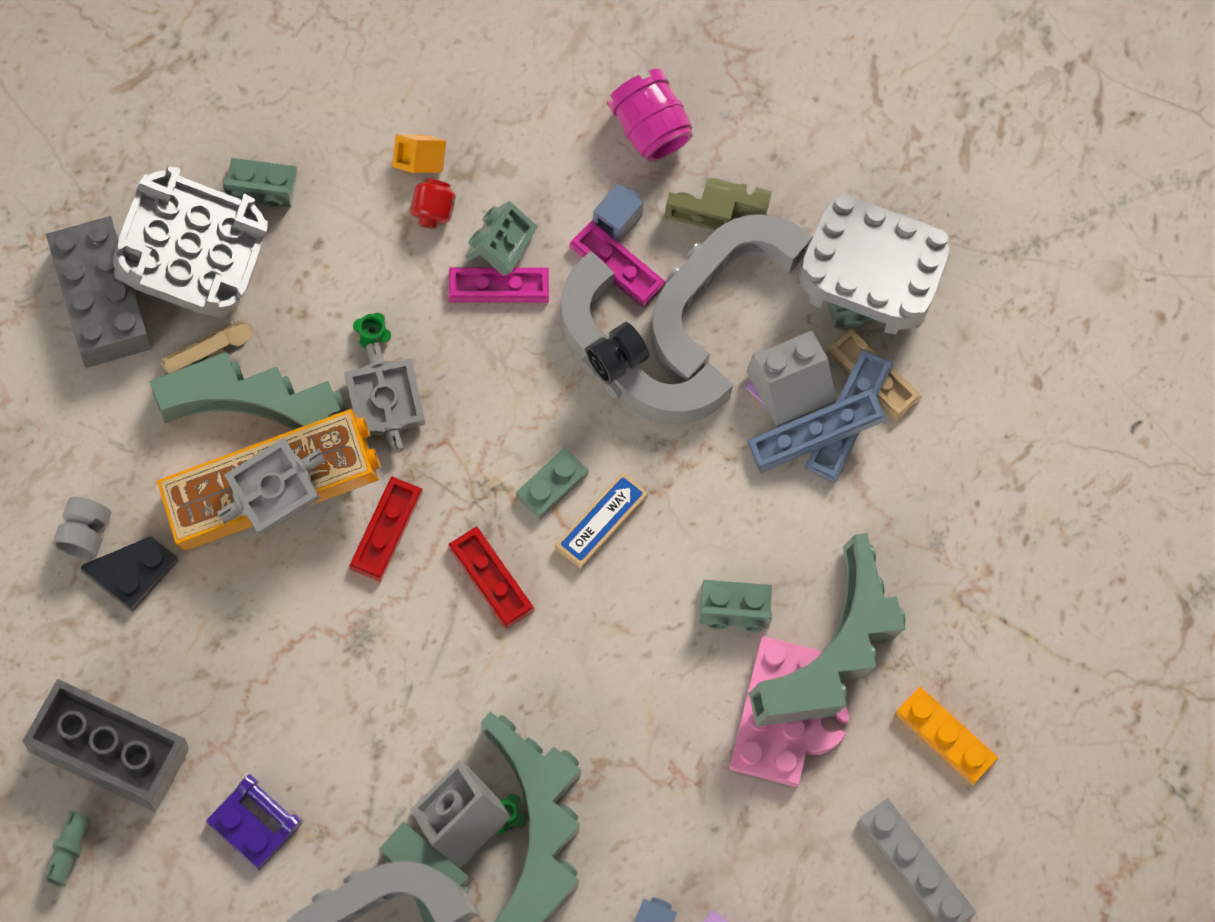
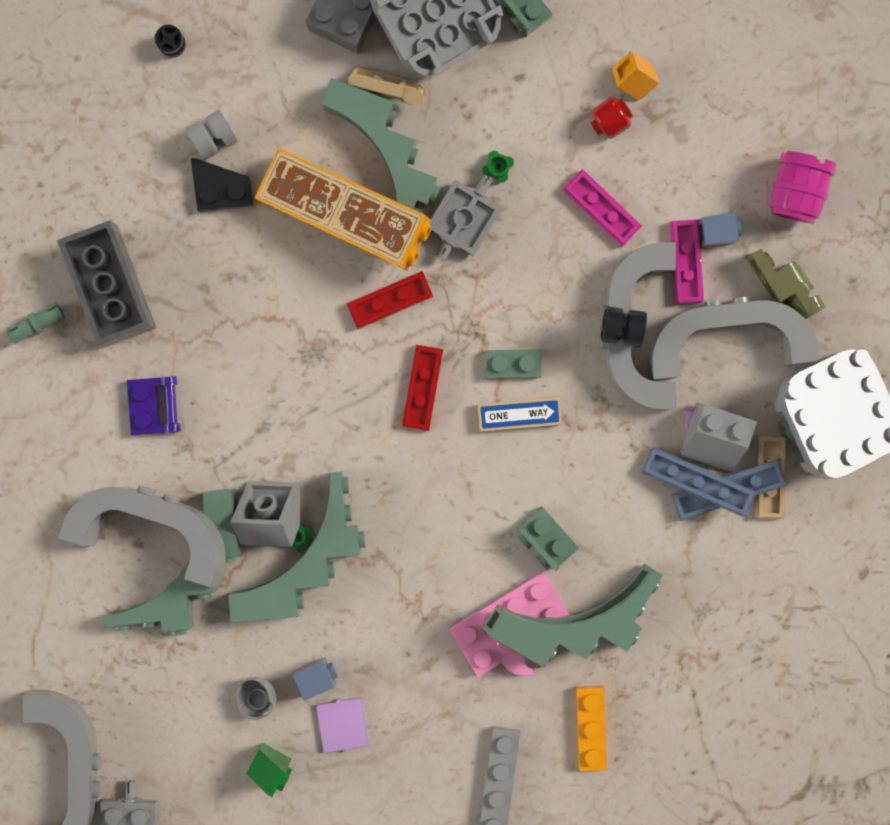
camera: 50 degrees right, 20 degrees up
light grey plate [217,438,327,535] -> none
sand green bracket [465,201,538,276] -> none

